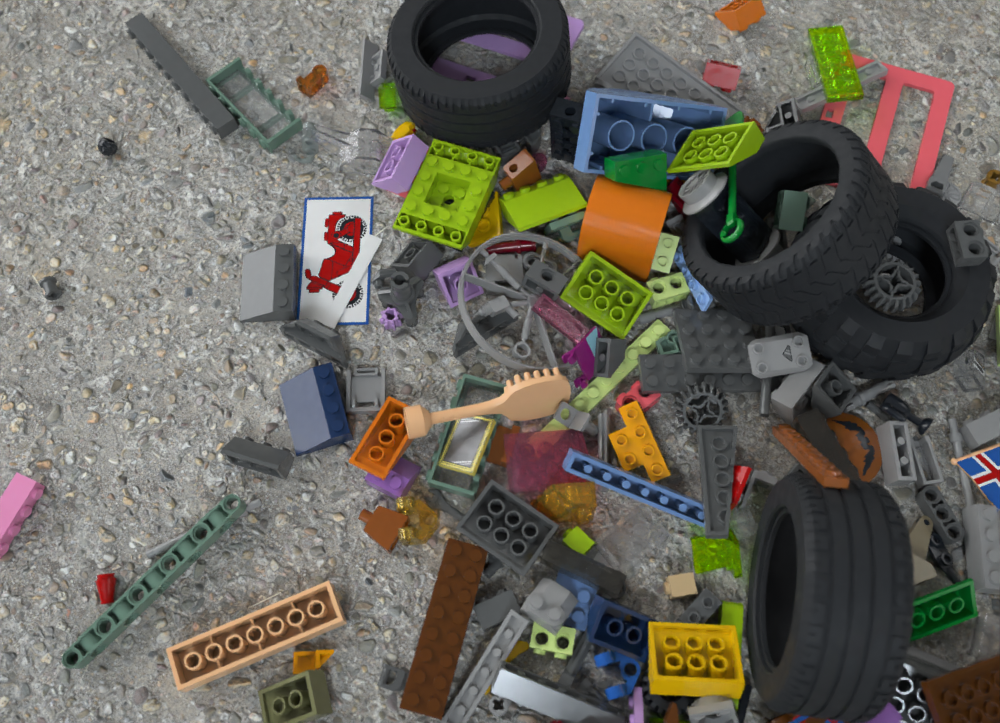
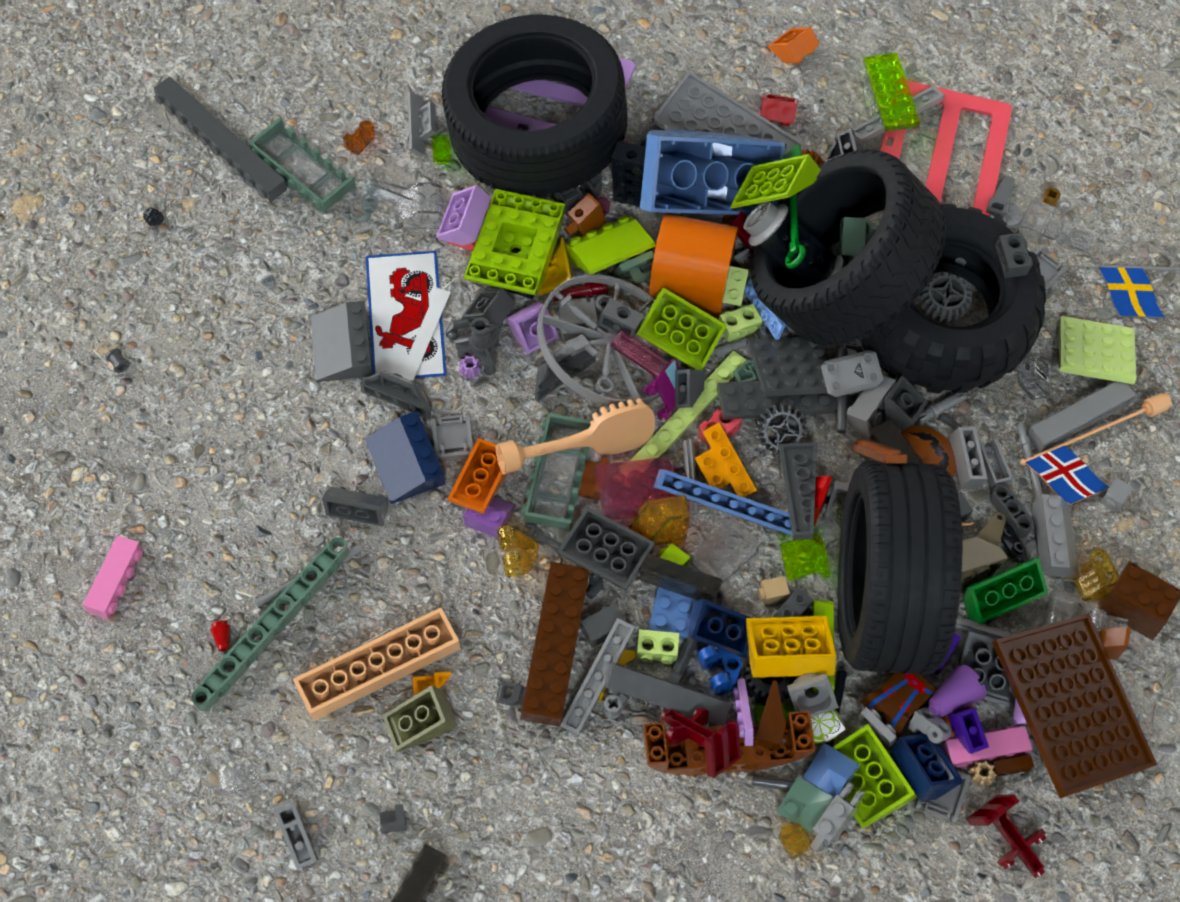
camera: 10 degrees left, 5 degrees down
dark orange torso [358,506,411,555] -> none
yellow rock [391,121,417,141] -> none
tile [438,416,496,476] -> none
light grey slope [520,578,578,636] -> none
light grey bracket [553,401,598,437] -> none
green wedge [604,149,667,191] -> none
black piece [879,392,933,436] -> none

